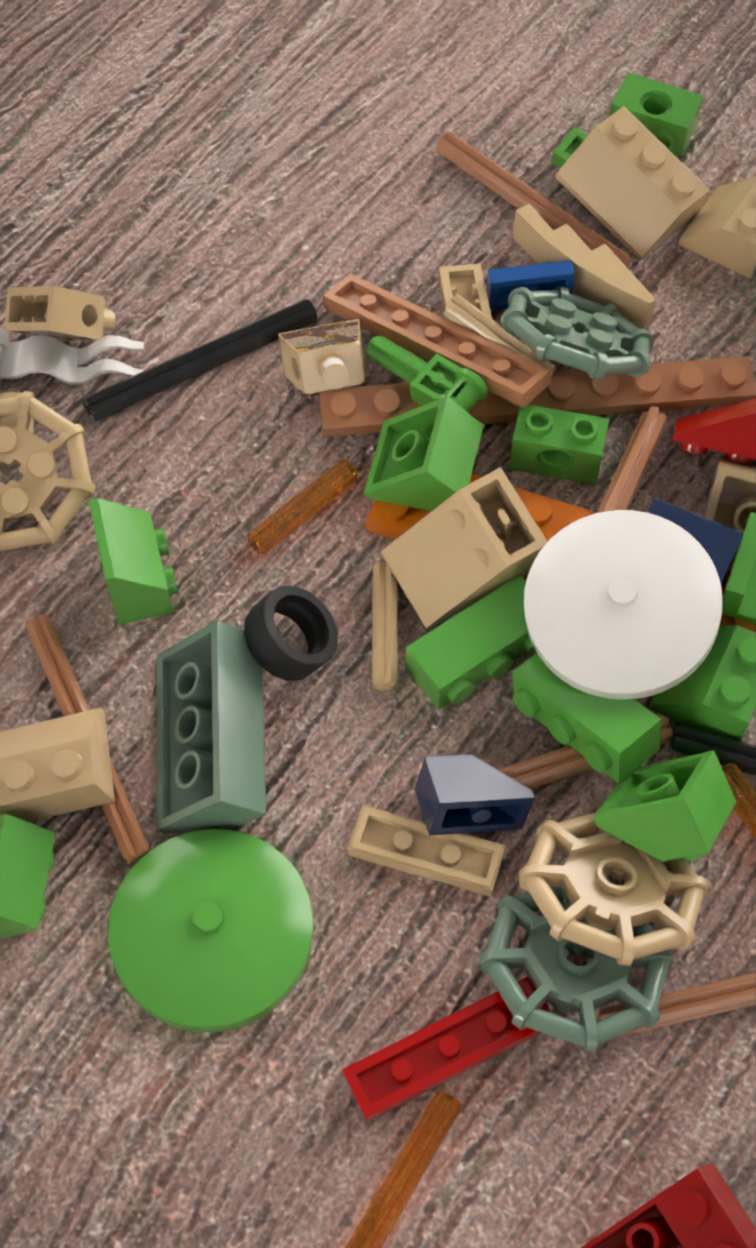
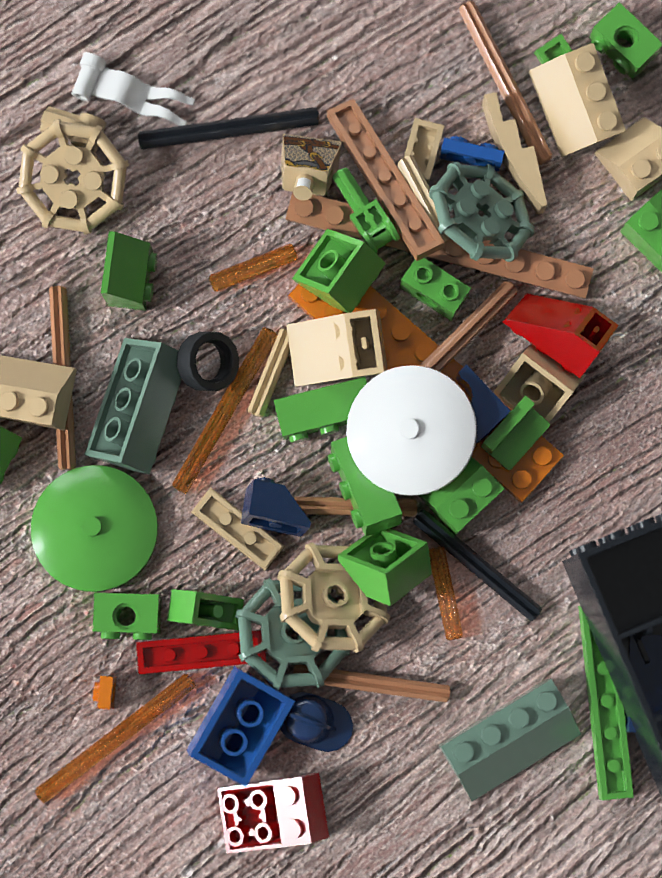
camera: 20 degrees right, 20 degrees up
tan torso [4,286,115,340] -> none
none -> bright green brick [93,593,162,640]
none -> orange plate [93,676,117,709]
none -> bright green slope [167,589,244,631]
none -> clear orange axle [172,327,277,494]
none -> blue slope [186,666,295,787]
none -> dark blue piece [280,692,353,752]

